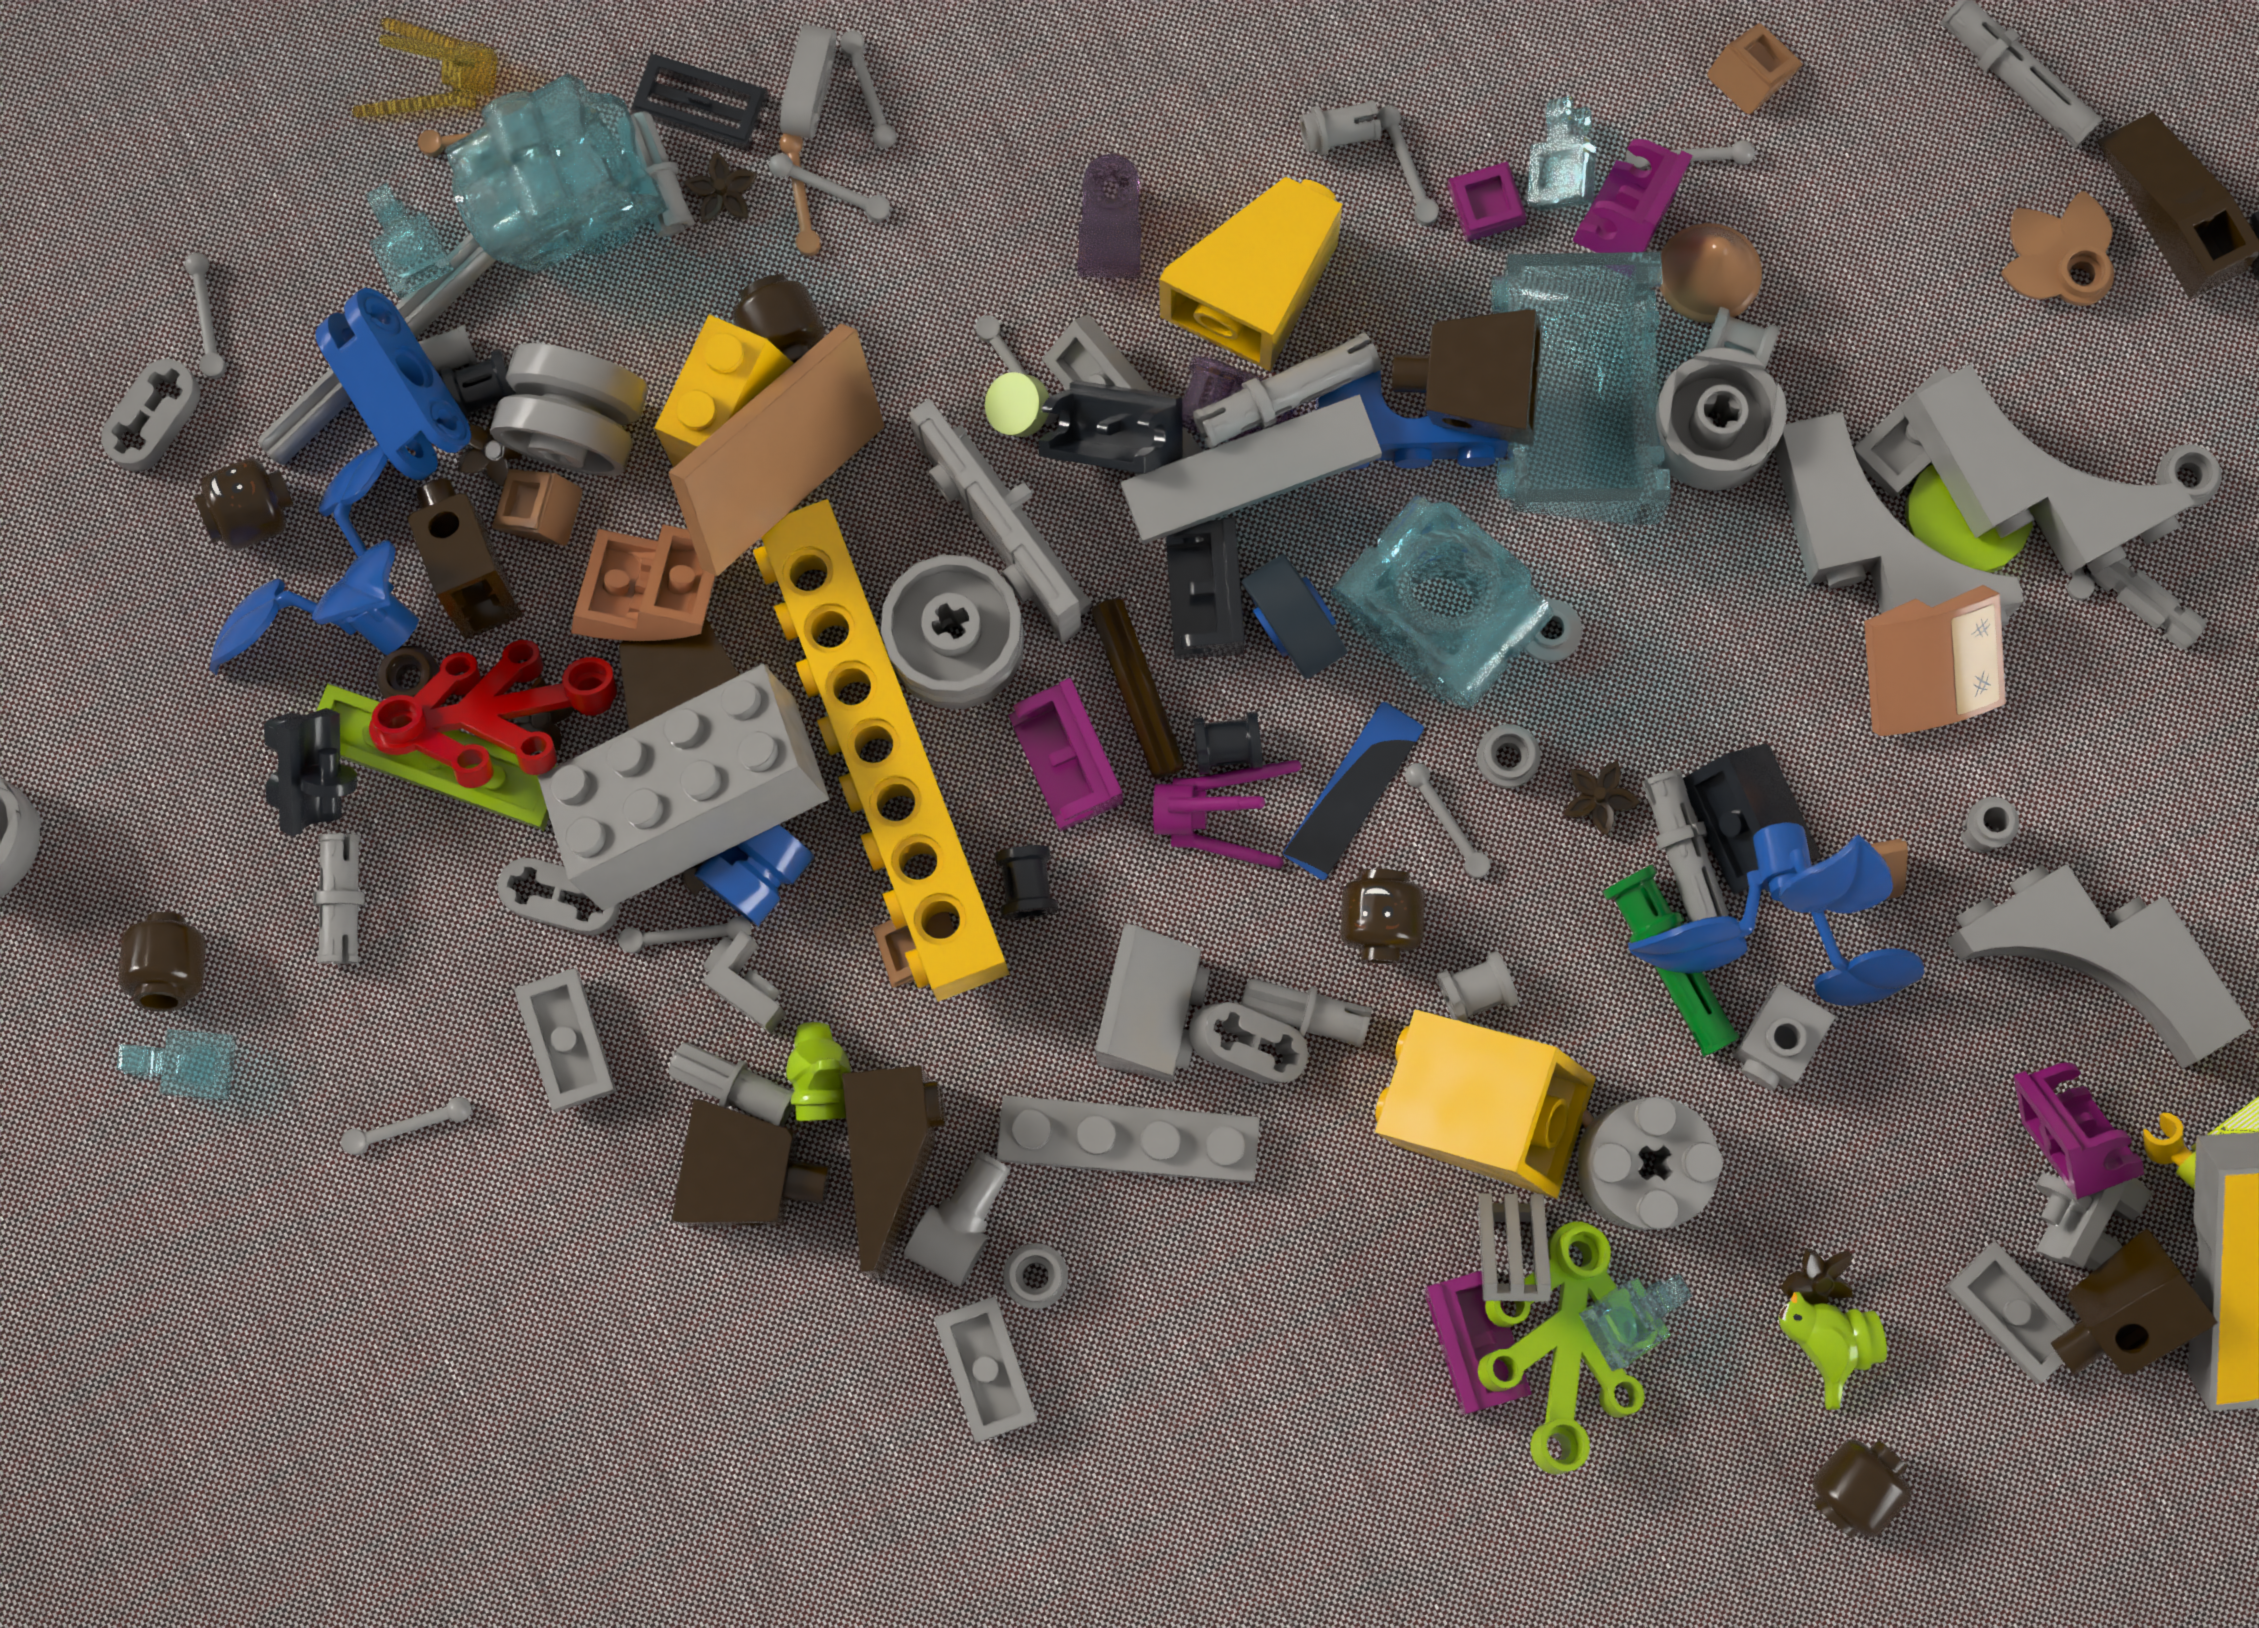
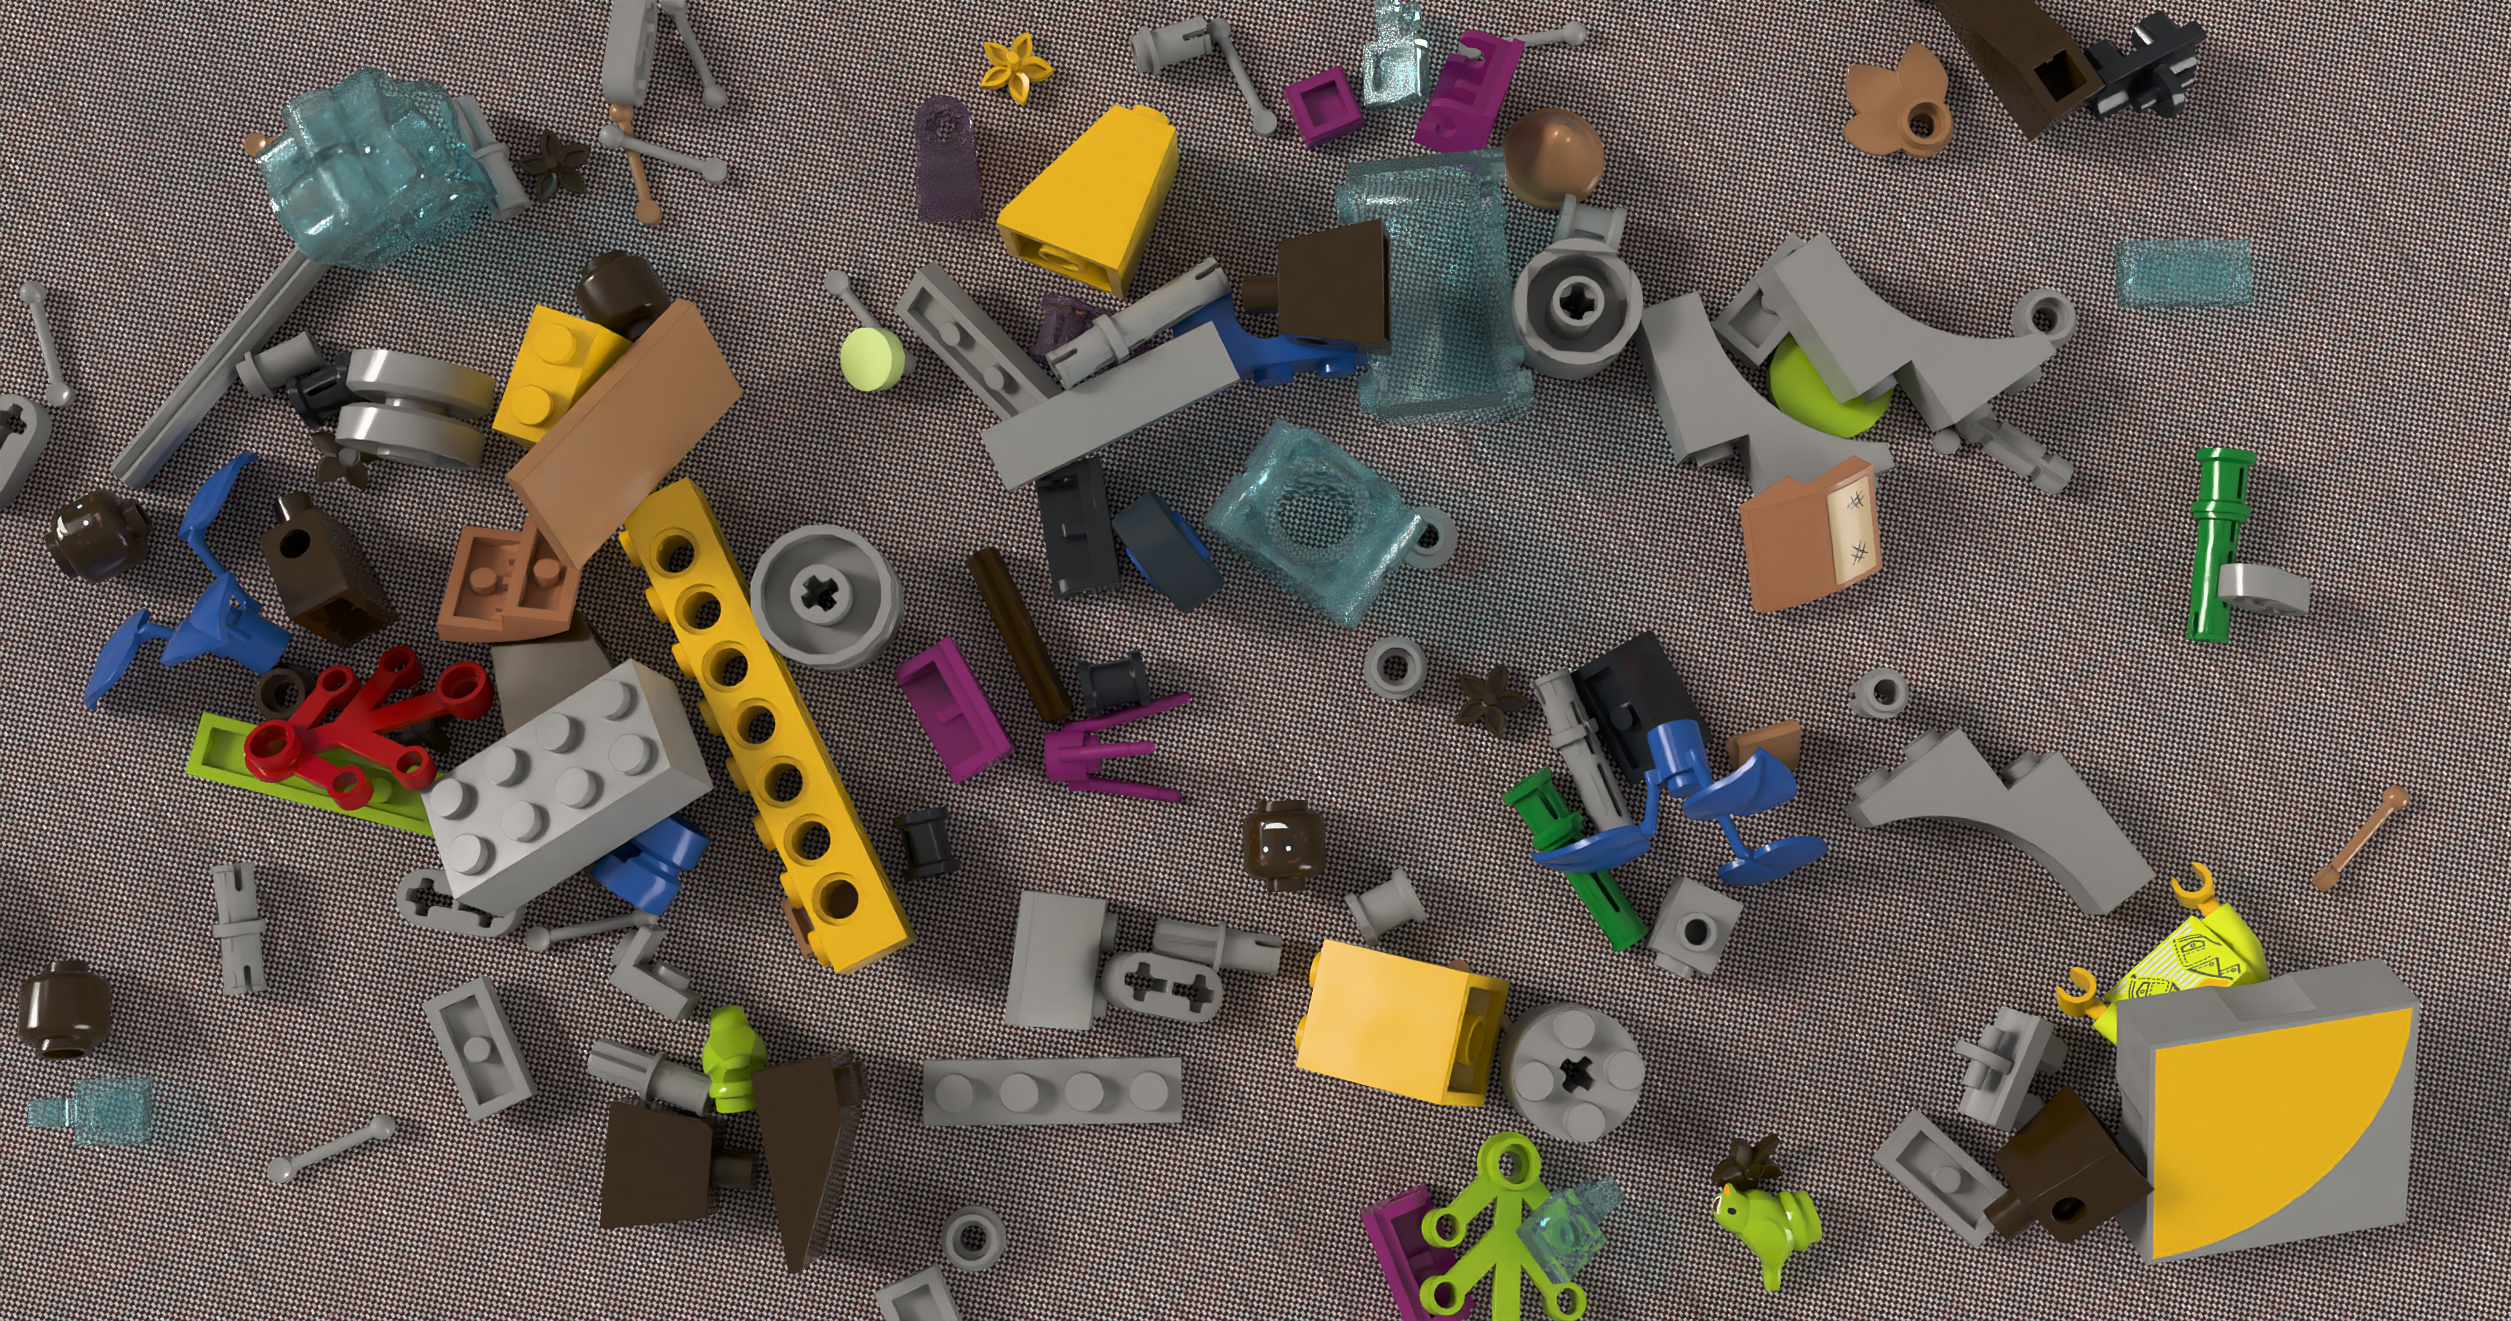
camera: 10 degrees left, 5 degrees up
black hips [264,708,357,836] -> none
blue piece [315,288,471,481] -> none
clear yellow plant [351,17,498,118] -> none
clear light blue plate [366,183,454,299] -> none
medium nougat slope [492,469,582,546] -> none
black tile [631,53,769,152] -> none
light grey pin [903,1152,1010,1287] -> none
light grey container [909,398,1092,643] -> none
black hinge [1039,380,1183,474] -> none
black sticker [1283,702,1424,880] -> none
light grey hinge [1405,763,1490,879] -> none
light grey tile [1478,1193,1551,1301] -> none
magenta hinge [2013,1062,2144,1200] -> none
none -> yellow plant [980,32,1054,107]

